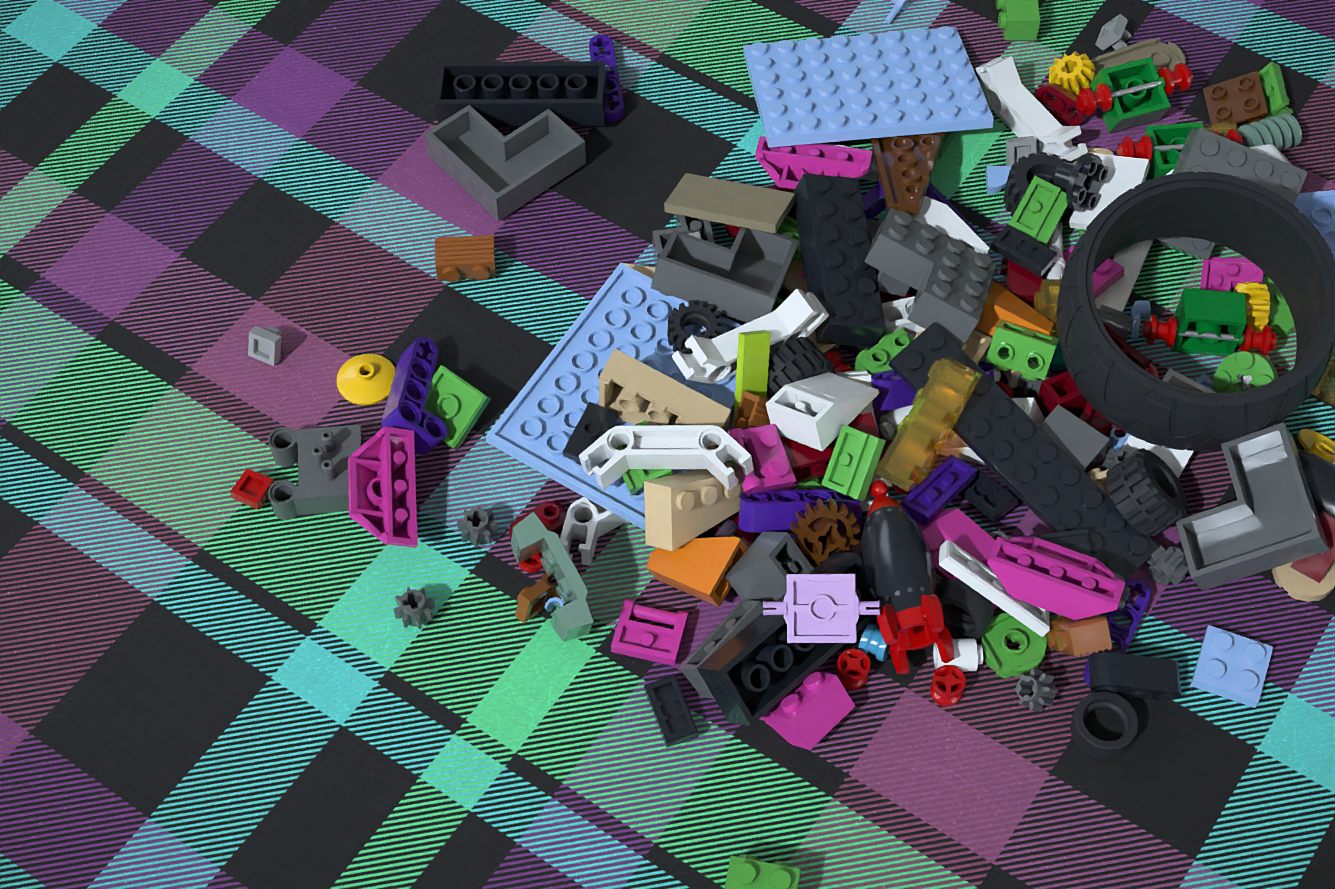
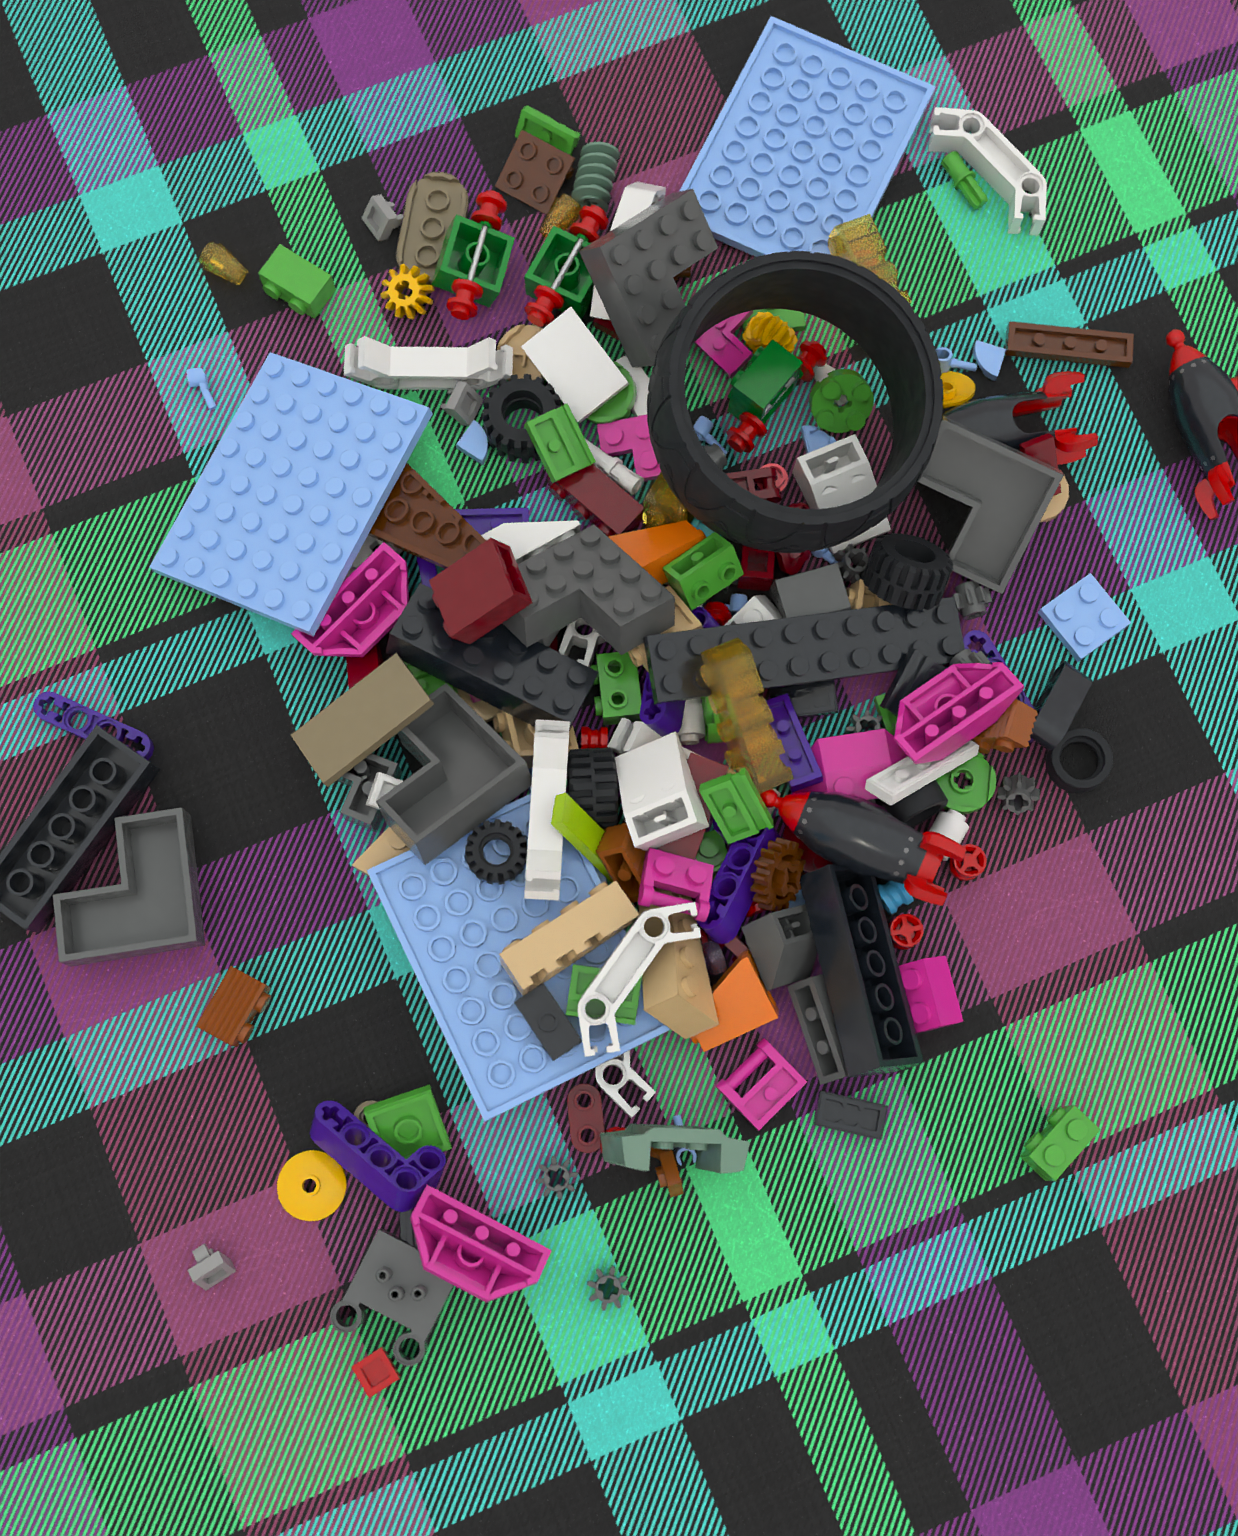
camera: 60 degrees left, 20 degrees up
lavender plate [763,574,880,643] -> none
black plate [990,224,1057,277] -> none
dark red plate [1035,83,1087,126] -> none
black plate [1053,153,1108,212] -> none
none -> dark red brick [429,538,533,644]

